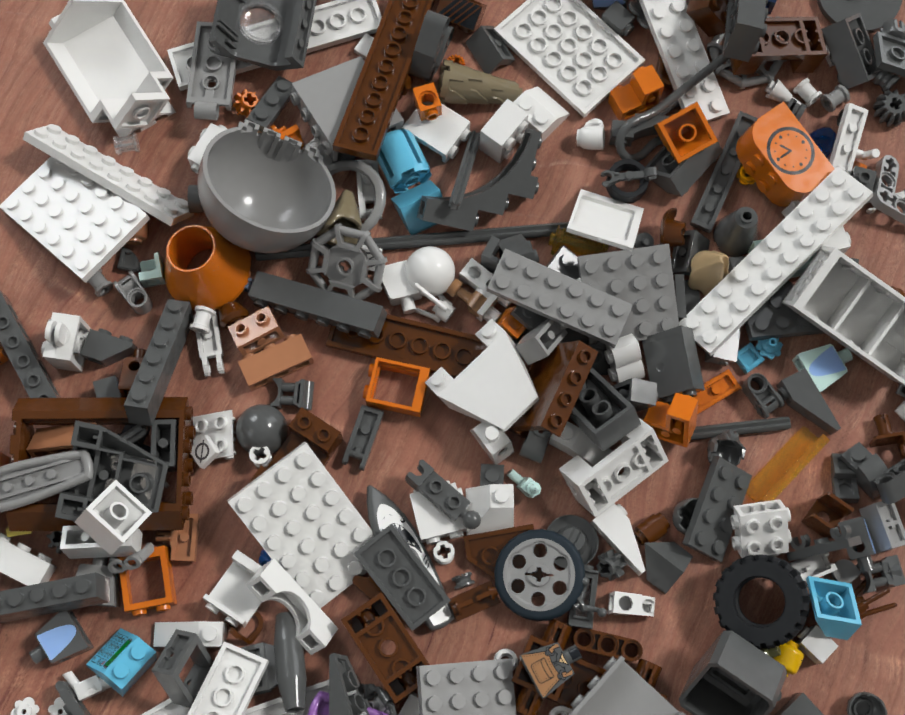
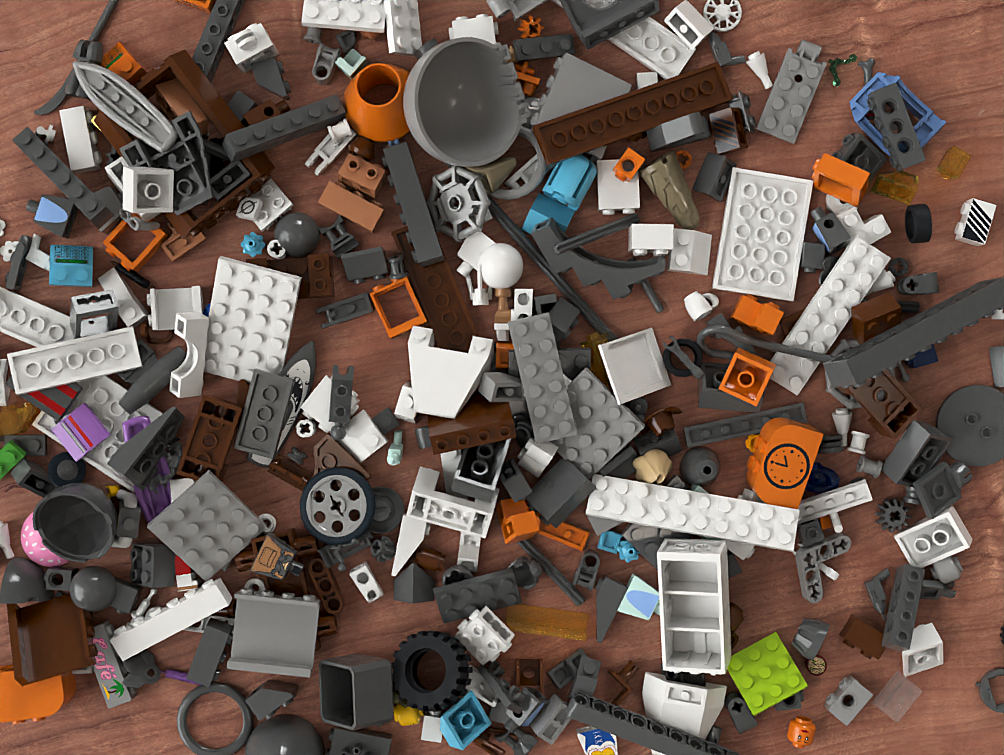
camera: 55 degrees right, 15 degrees up
none -> black piece [111,261,155,290]
none -> medium azure plant [240,232,266,257]
none -> dark grey slope [341,246,390,285]
none -> dark grey bush [386,254,408,279]
none -> white slope [457,532,481,572]
none -> dark grey bar [627,257,664,313]

